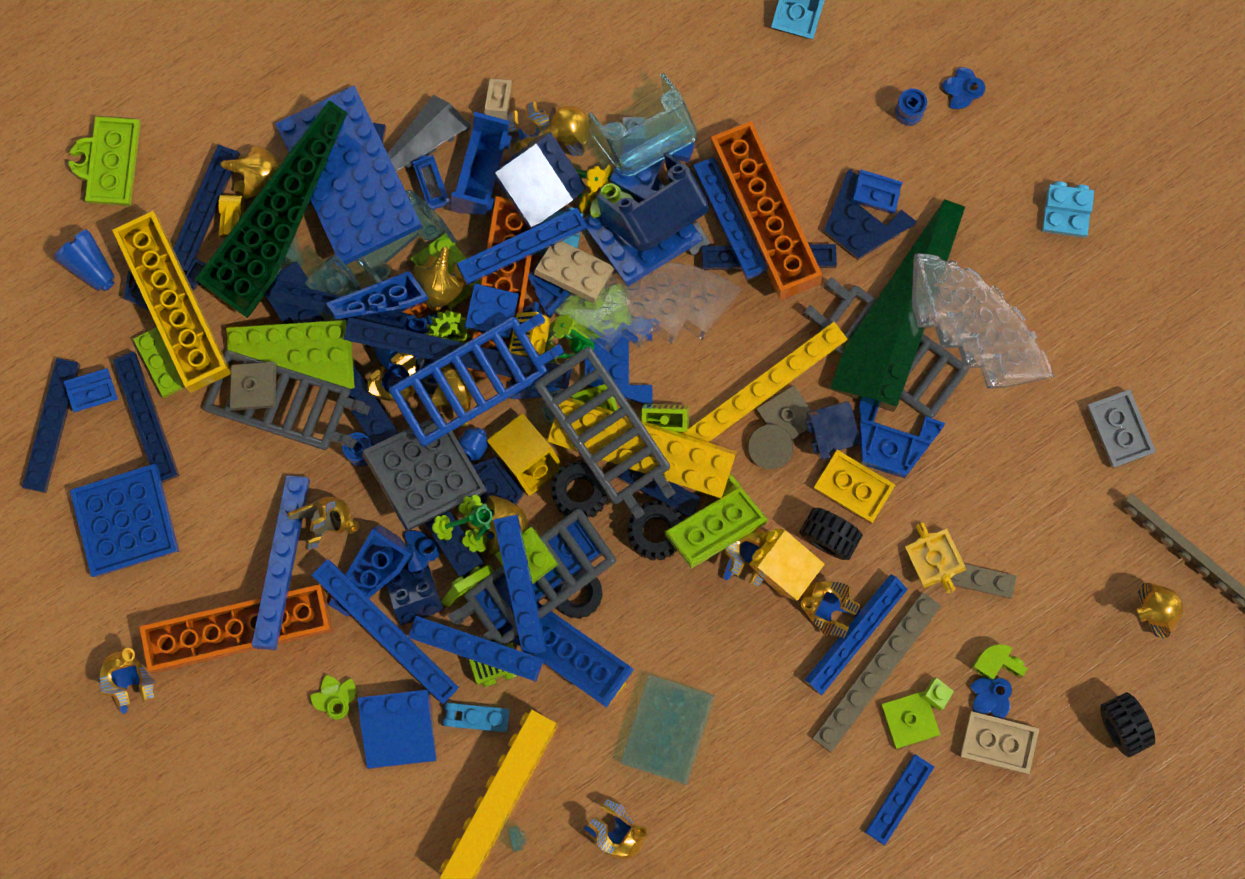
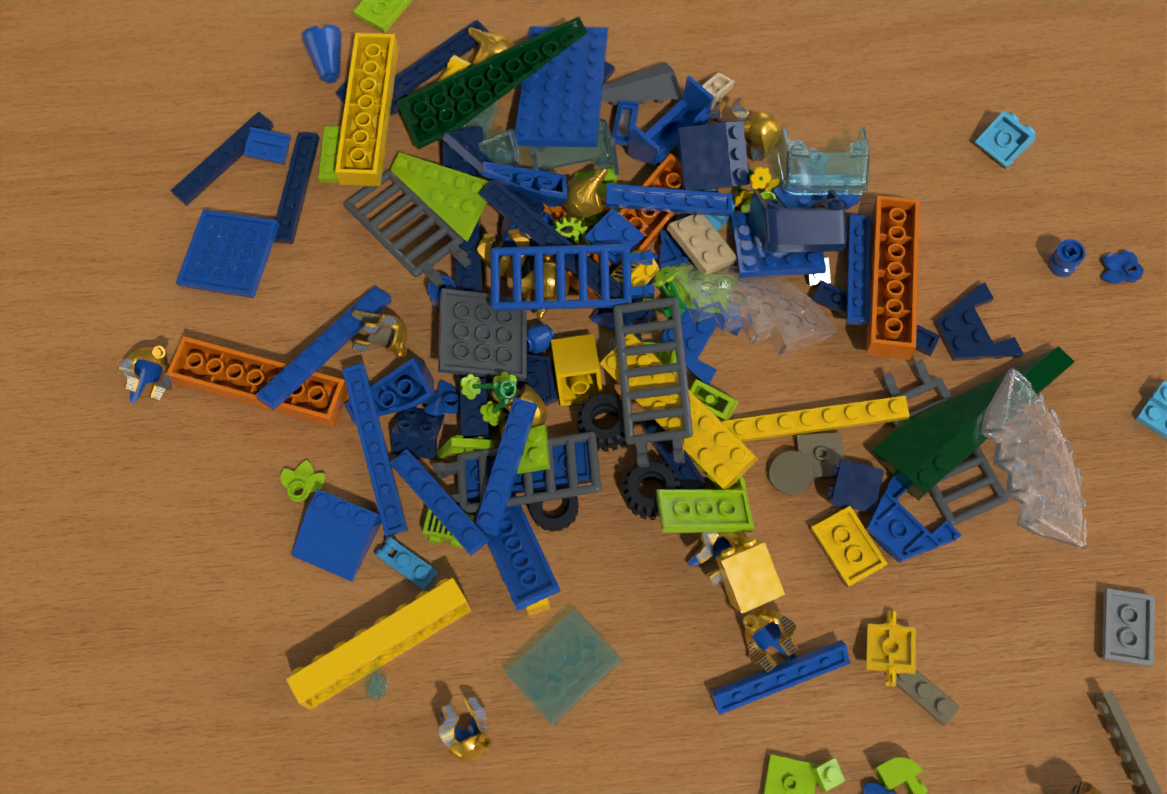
camera: 30 degrees right, 10 degrees down
dark tan plate [230,362,277,411] -> none
black tyre [799,507,863,560] -> none
dark tan plate [813,592,941,753] -> none
blue plate [851,169,903,214] -> none

